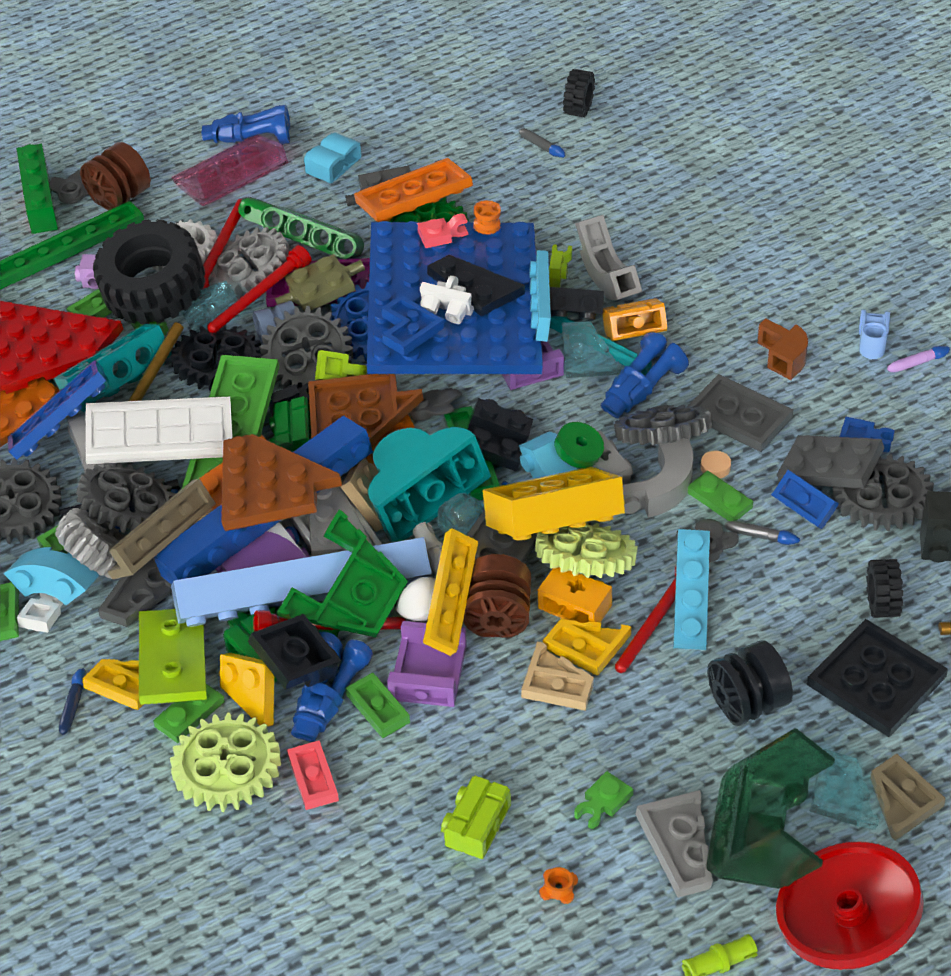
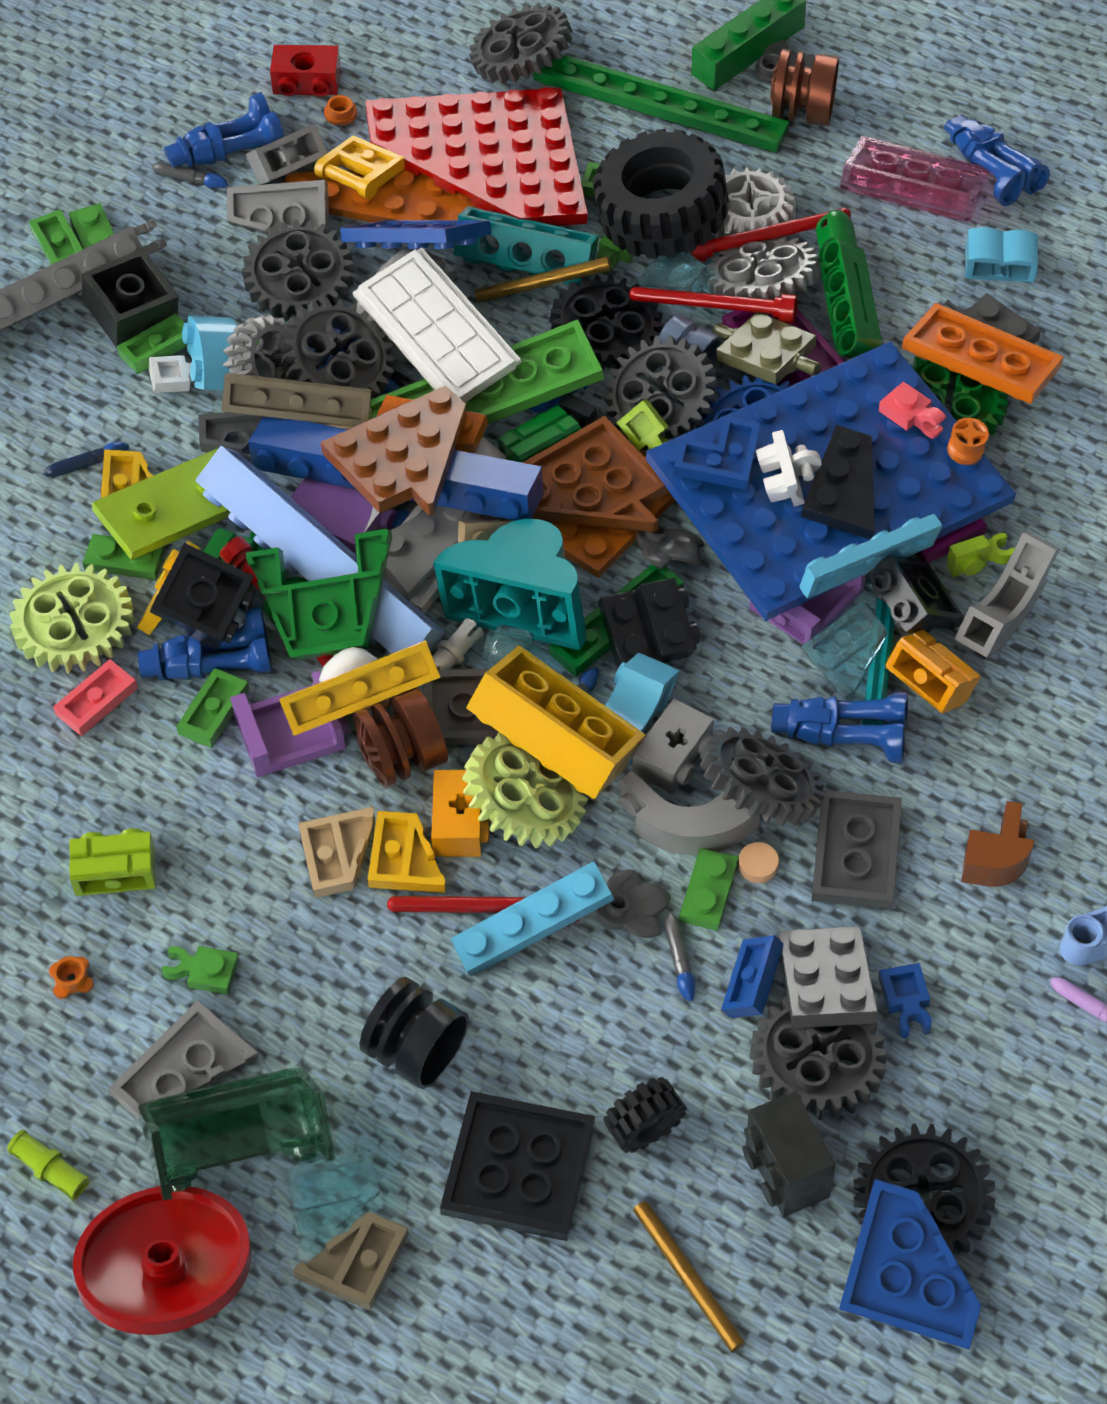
camera: 60 degrees right, 10 degrees up
green piece [554,422,604,468] -> none

